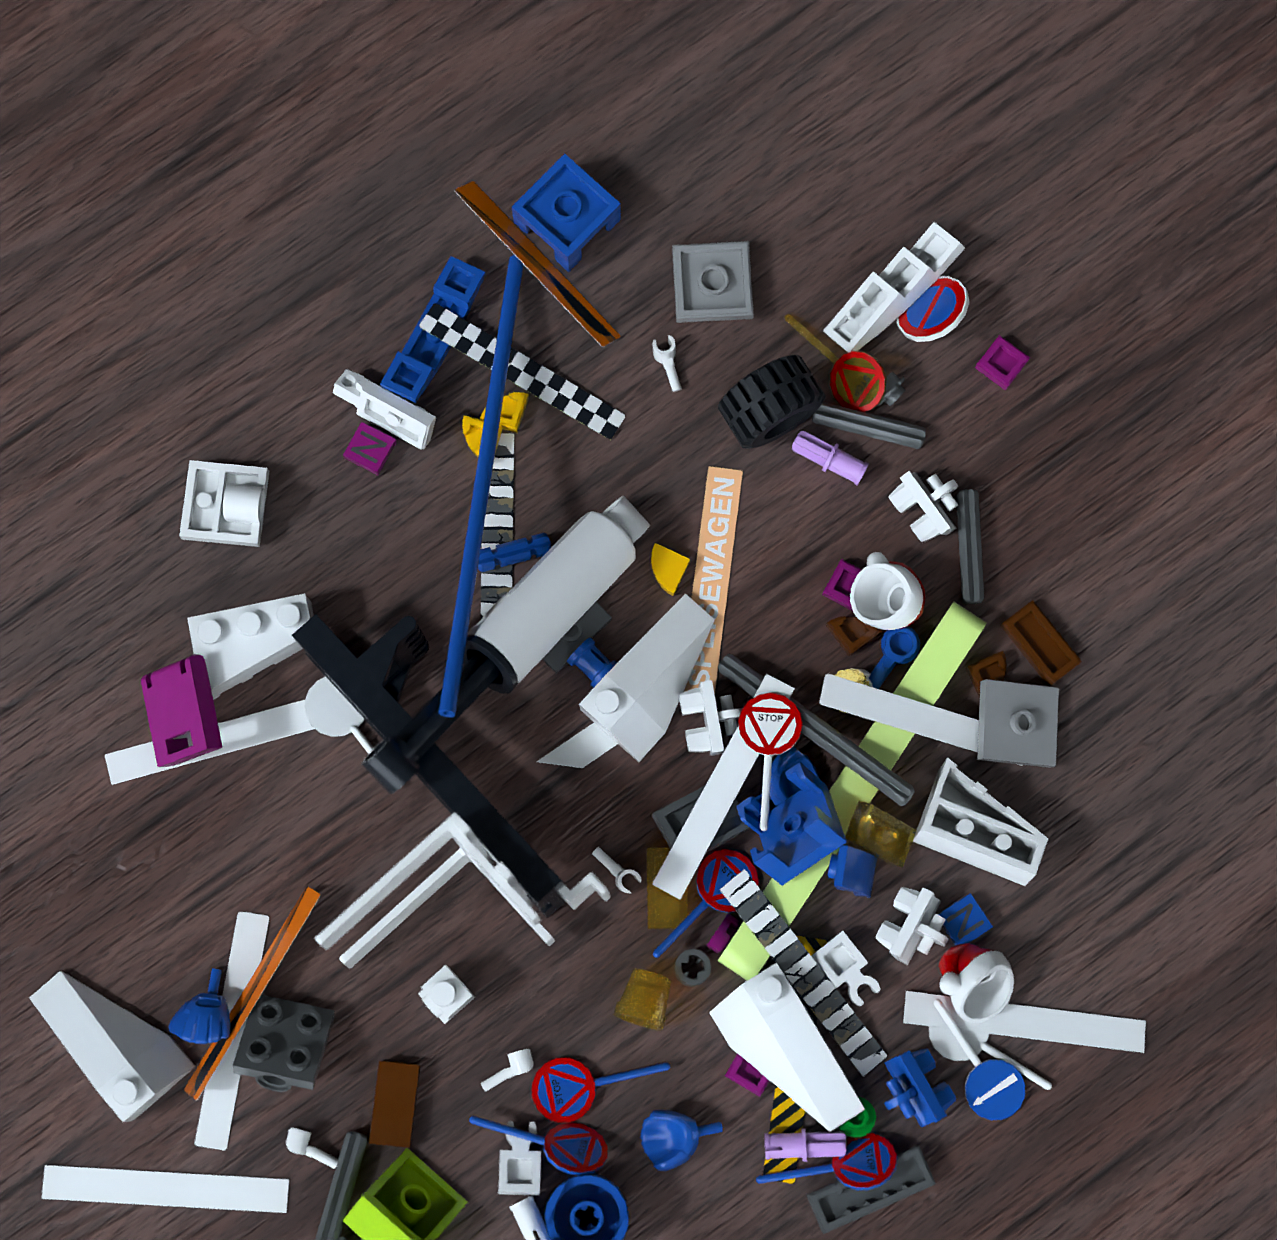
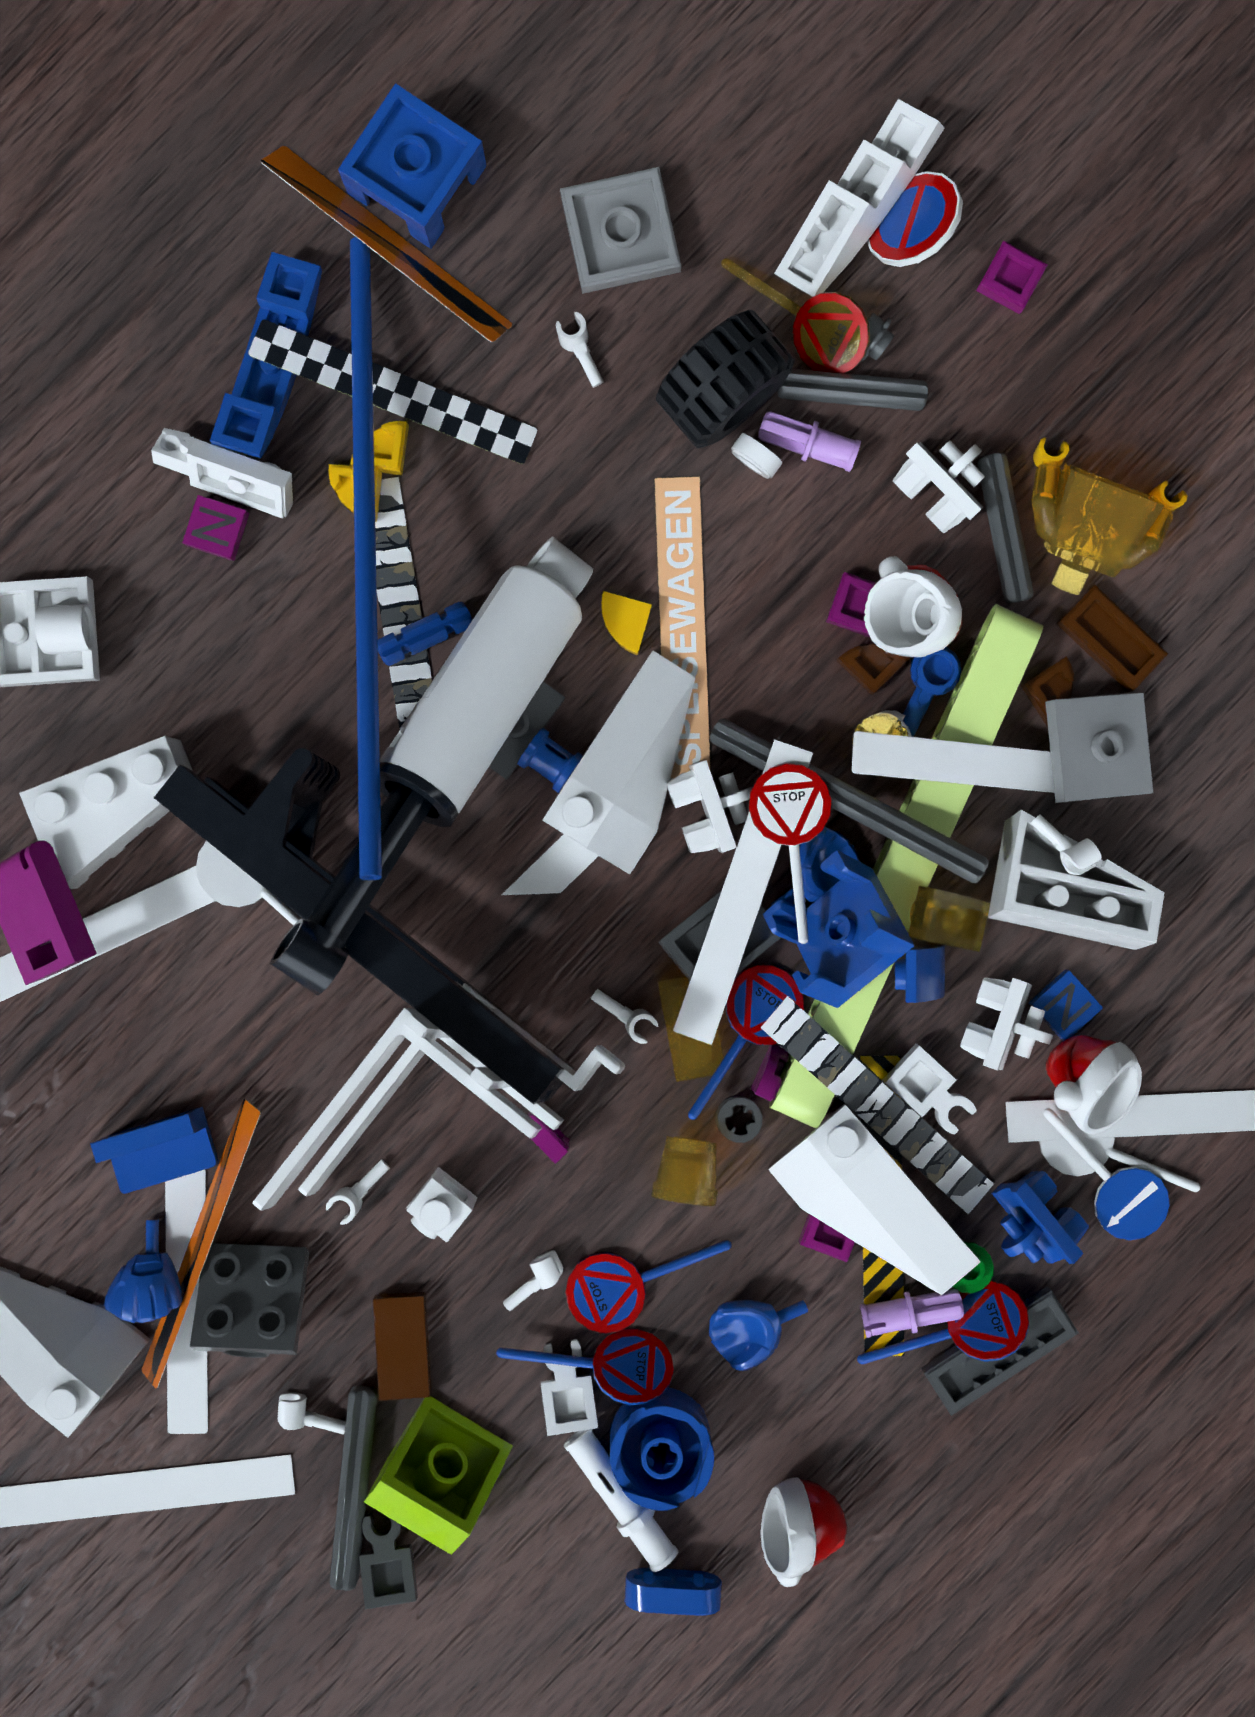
camera: 10 degrees left, 10 degrees up
none -> blue panel [90,1106,219,1194]
none -> white hand [326,1159,390,1225]
none -> magenta tile [527,1112,570,1164]
none -> white tile [731,433,783,479]
none -> white hand [1031,814,1102,875]
none -> clear yellow torso [1032,437,1188,595]

